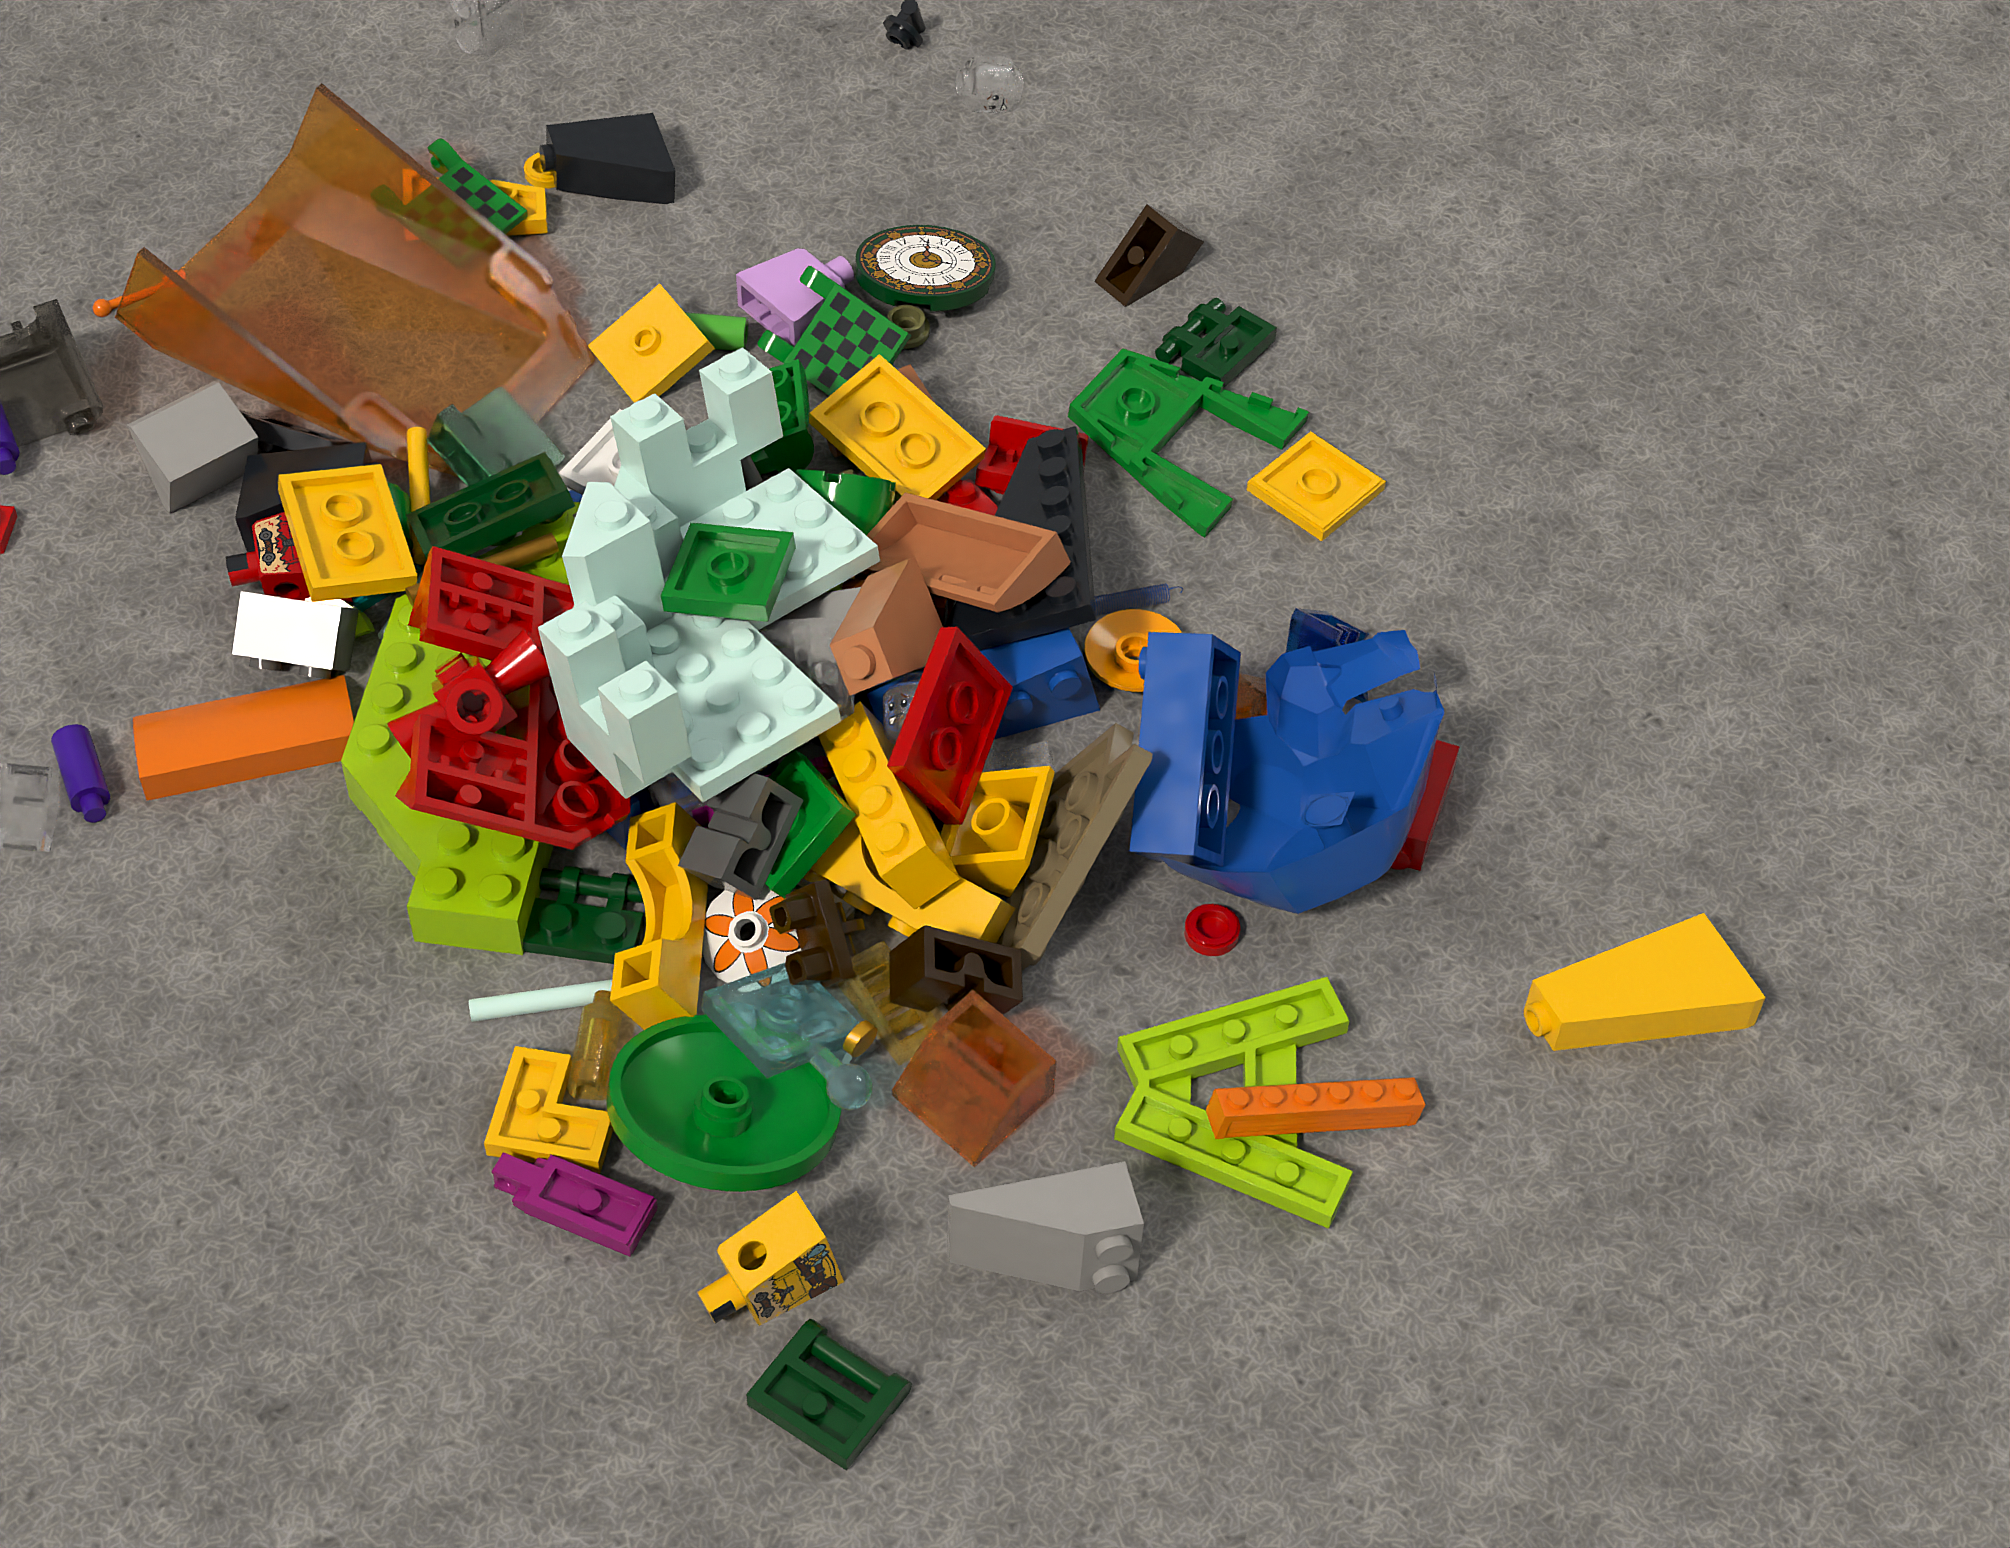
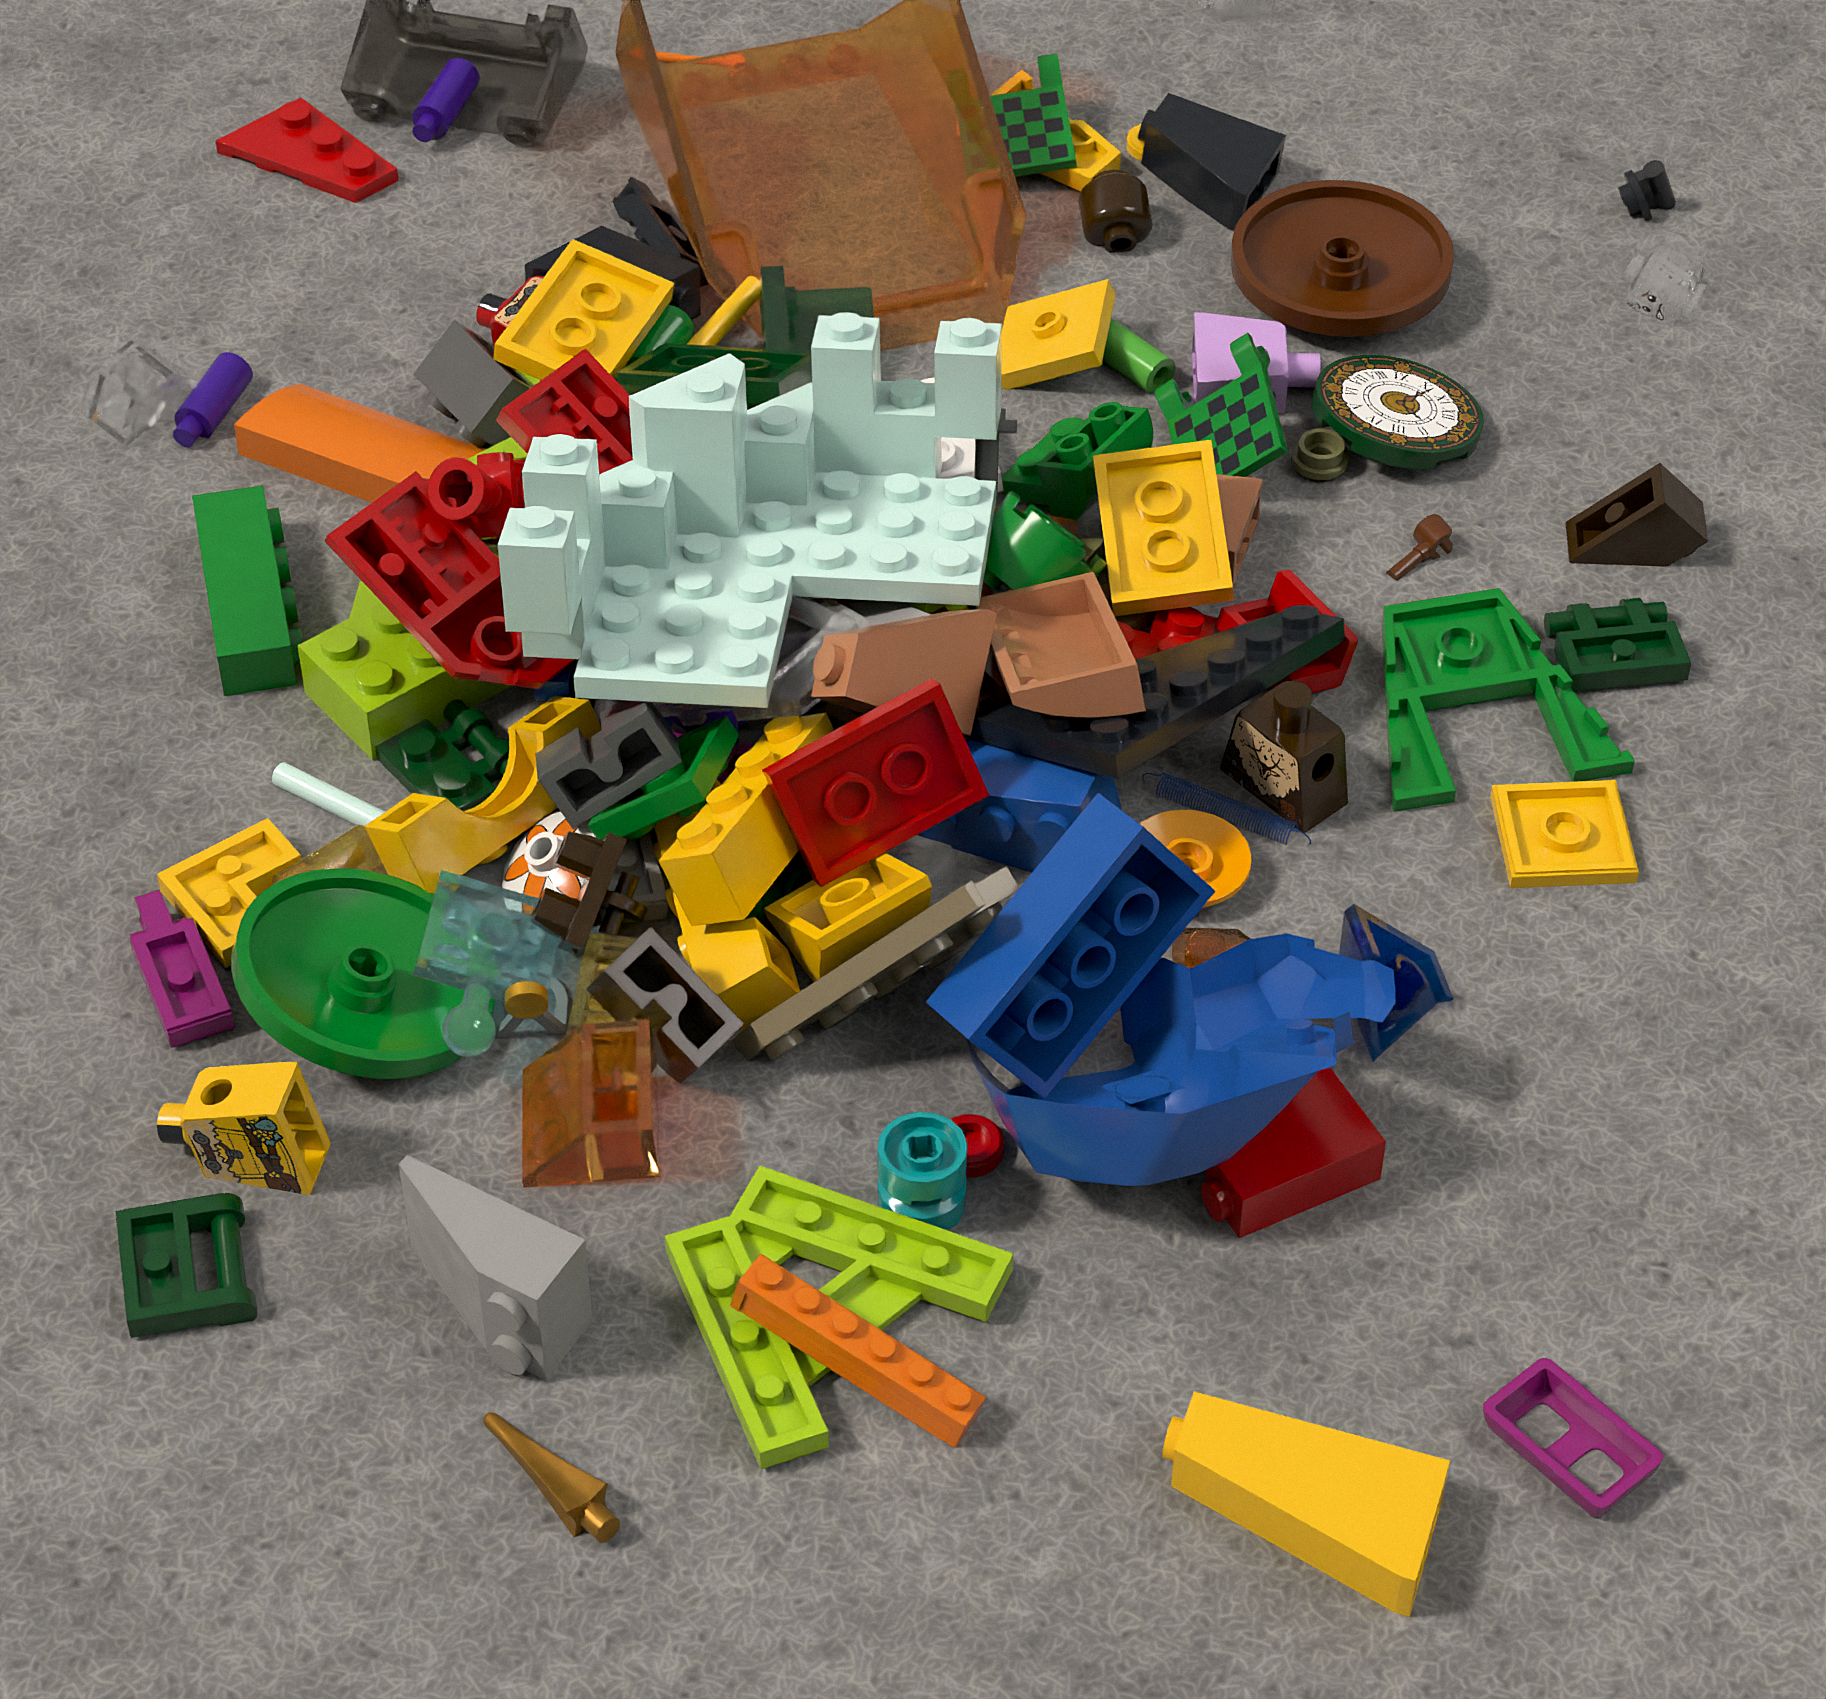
camera: 45 degrees right, 5 degrees down
light grey slope [127,380,258,514] -> none
green plate [661,523,796,622] -> none
none -> green brick [192,485,303,696]
none -> pearl gold piece [483,1412,620,1543]
none -> teal wheel [877,1112,967,1230]
none -> dark brown head [1078,169,1153,253]
none -> dark brown torso [1220,681,1348,833]
none -> reddish brown dish [1231,180,1454,337]
none -> reddish brown hand [1386,514,1453,581]
none -> magenta piece [1483,1358,1663,1518]

